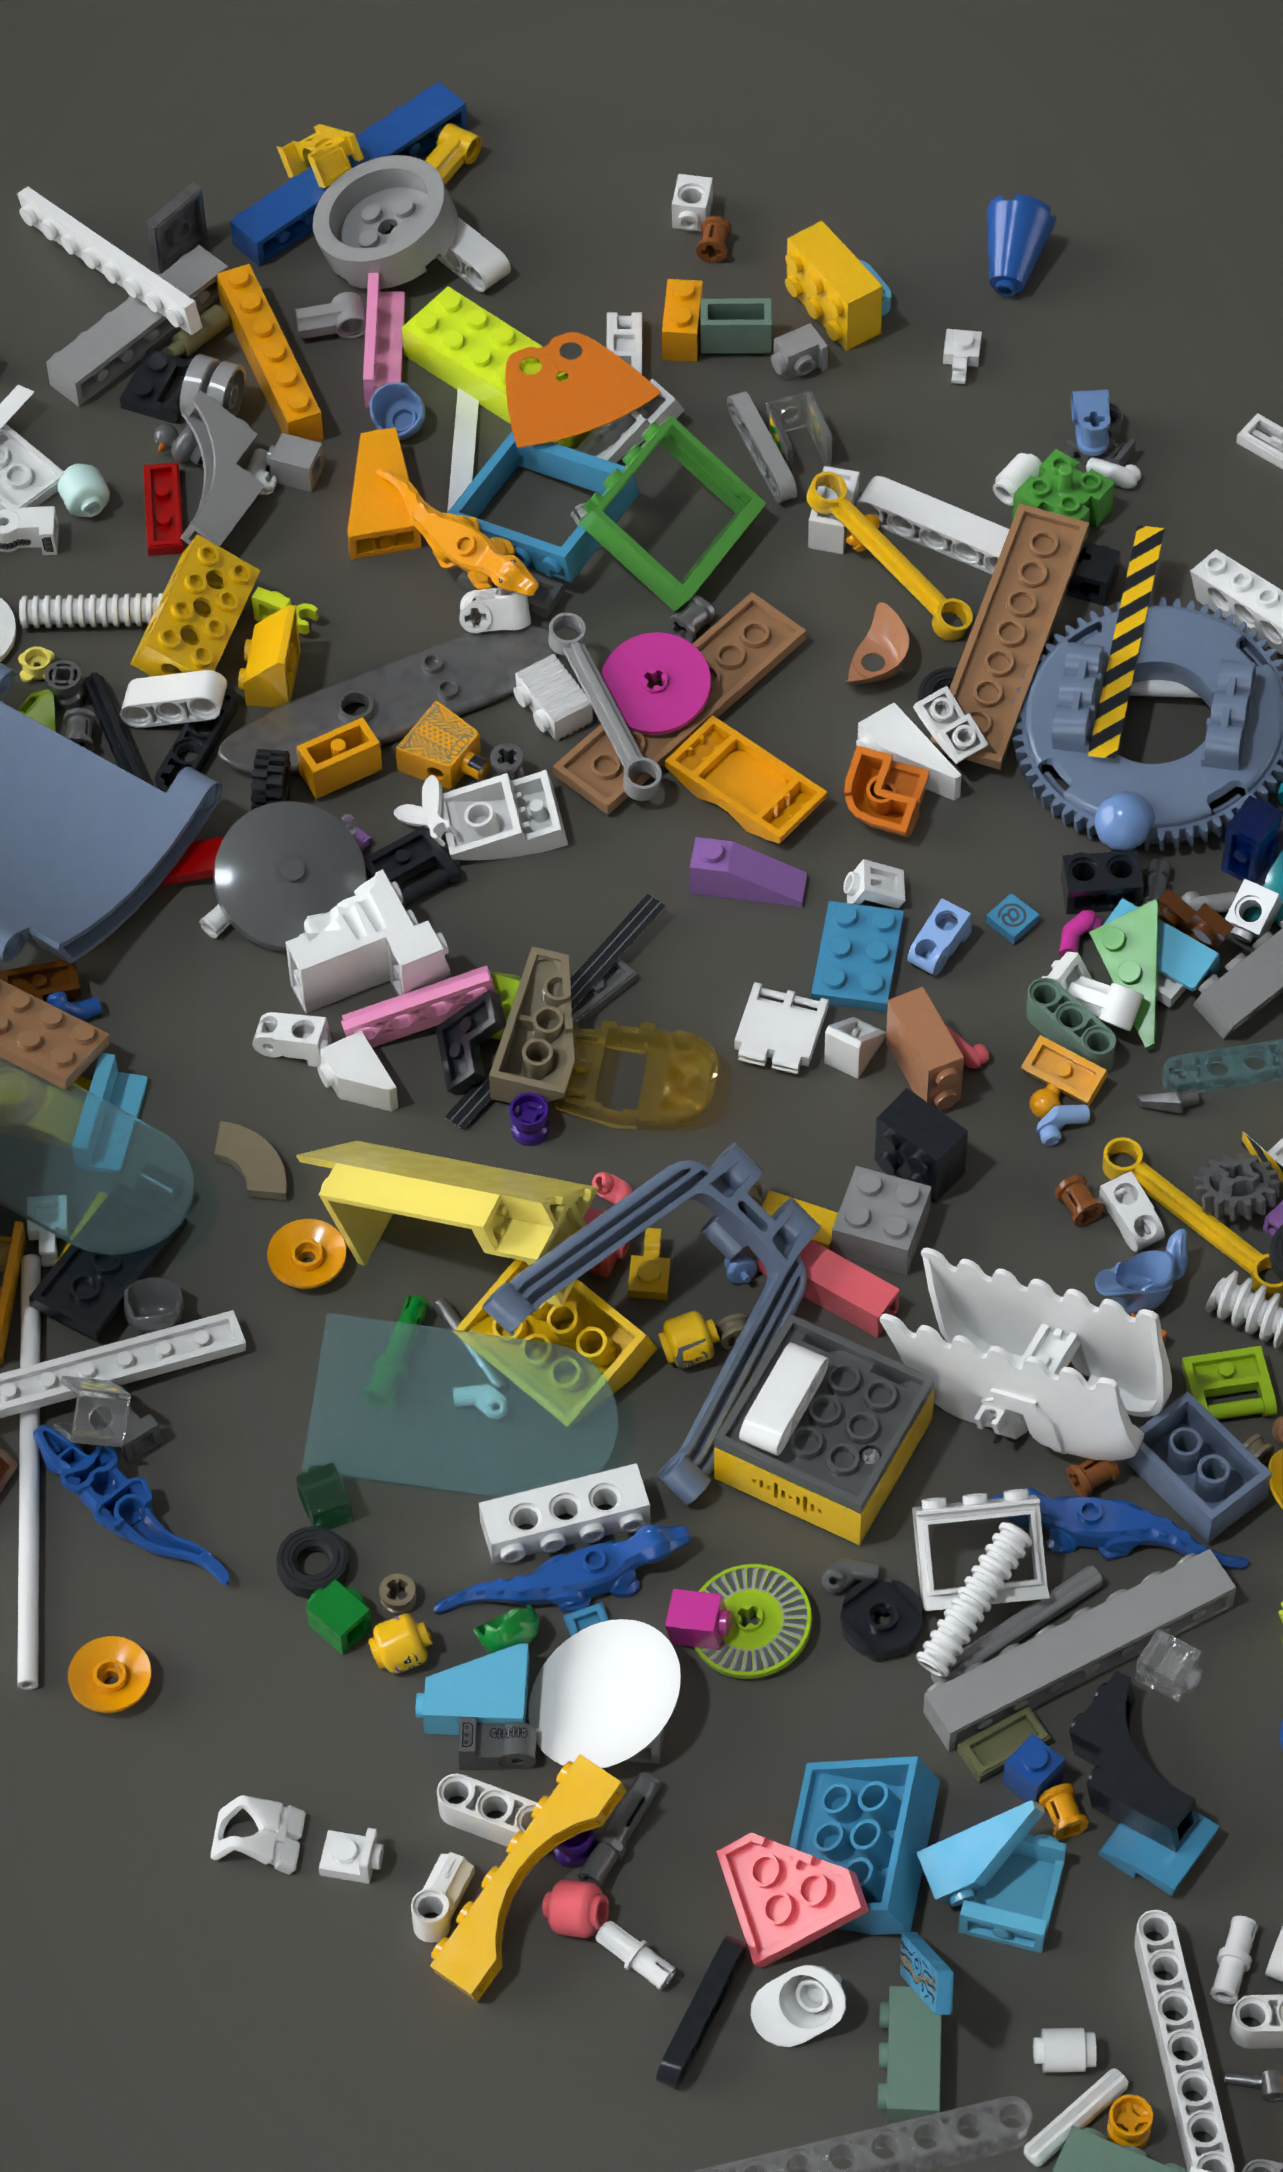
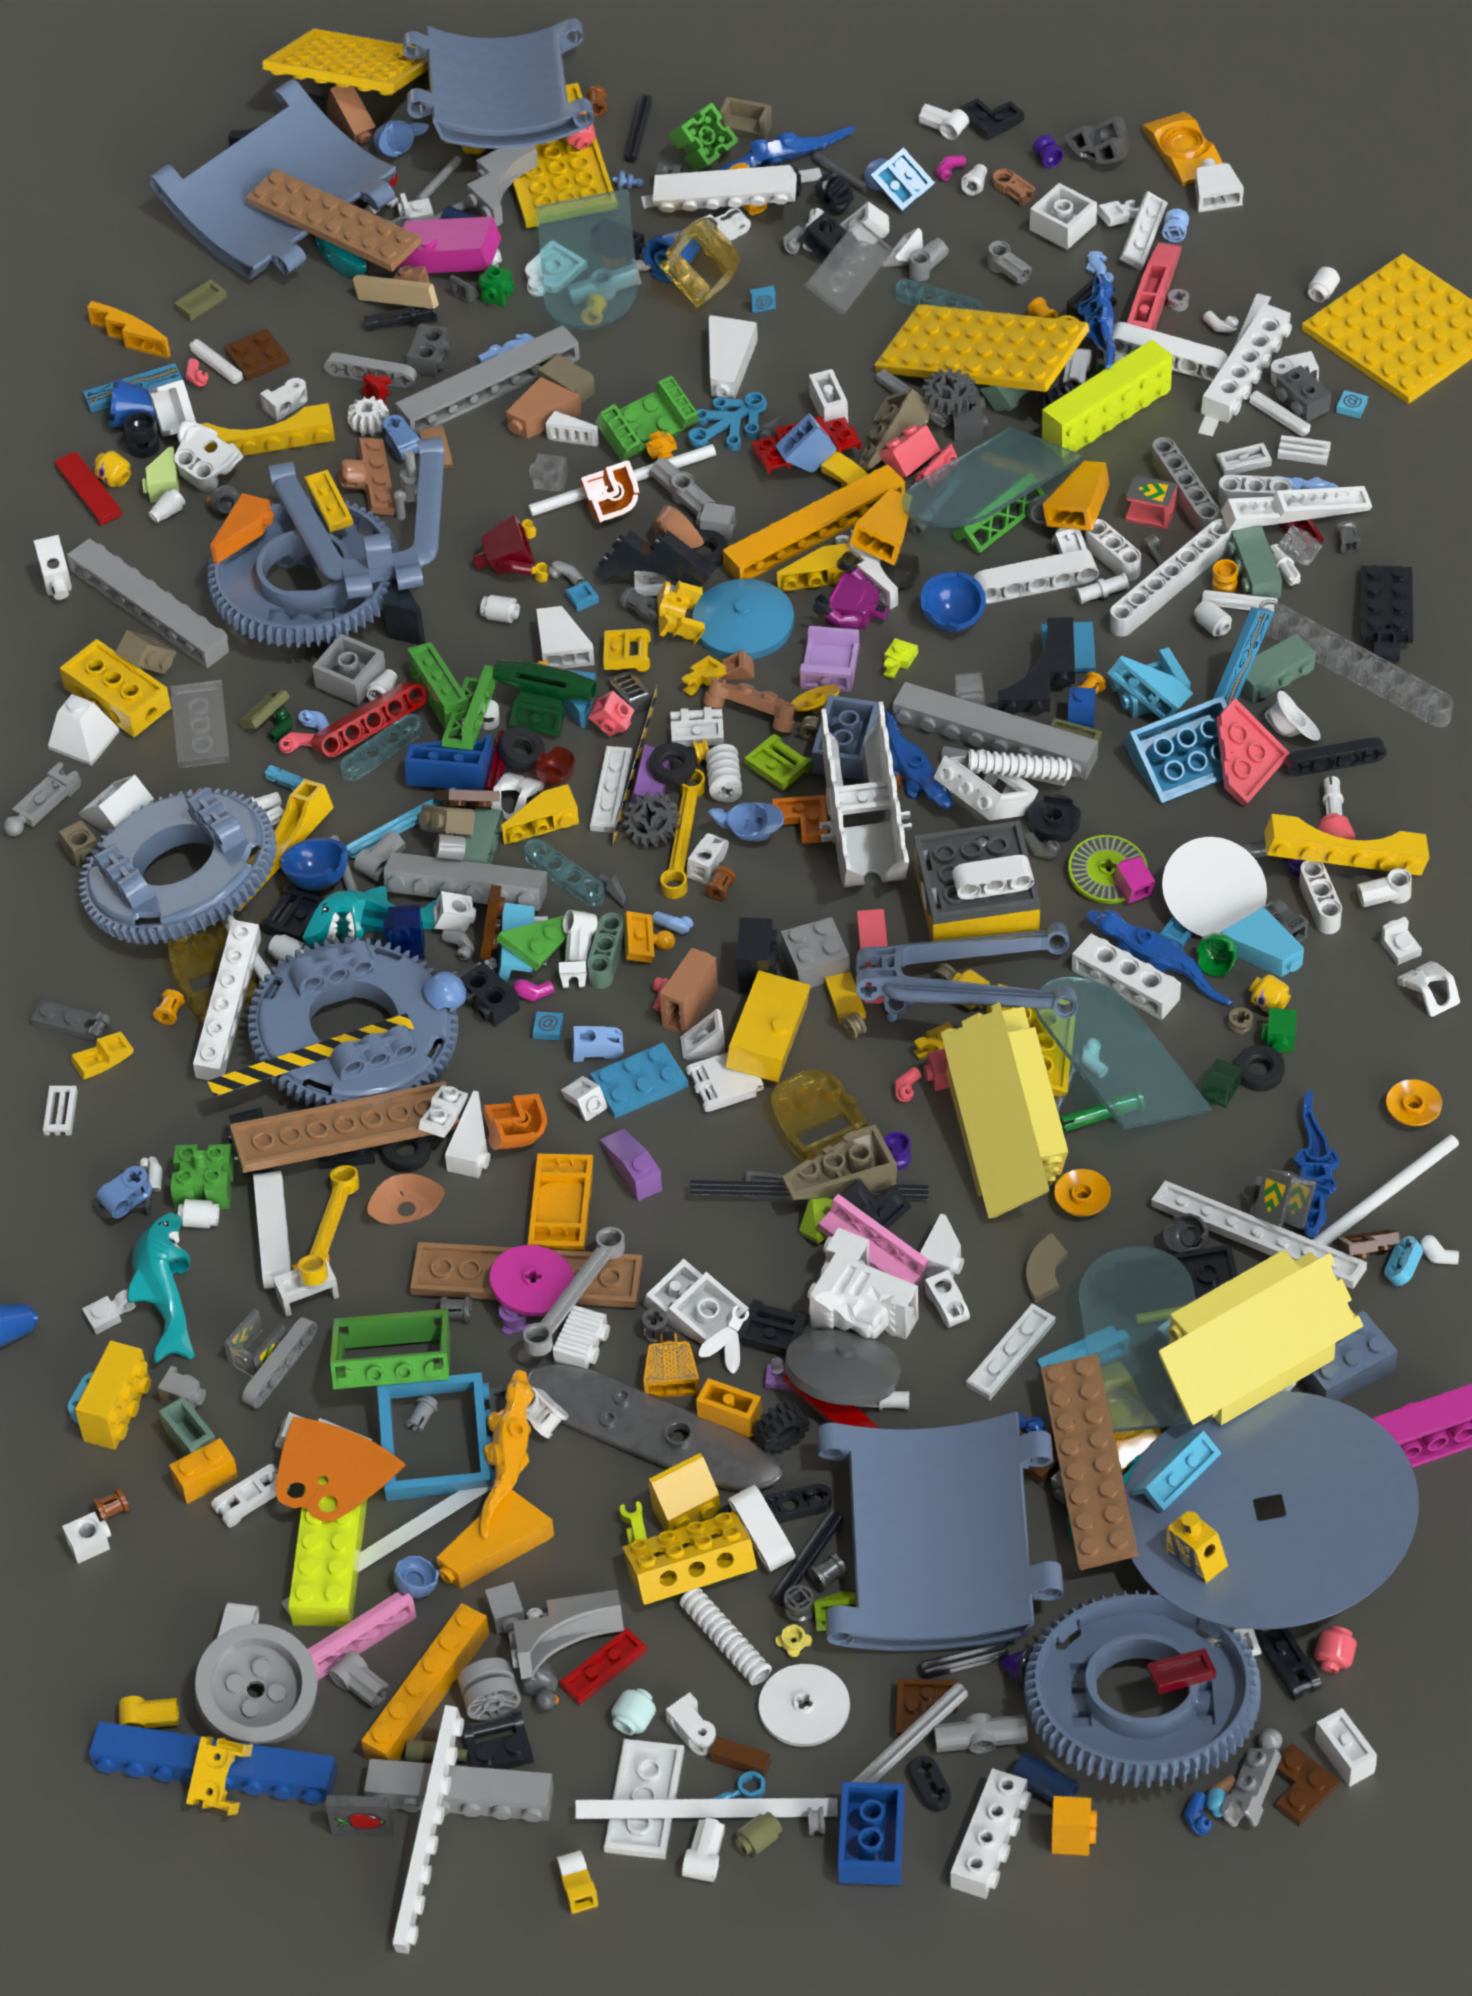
camera: 125 degrees left, 5 degrees down
none -> teal piece [126,1212,195,1363]
none -> yellow brick [726,970,811,1083]
none -> white tile [966,1304,1056,1401]

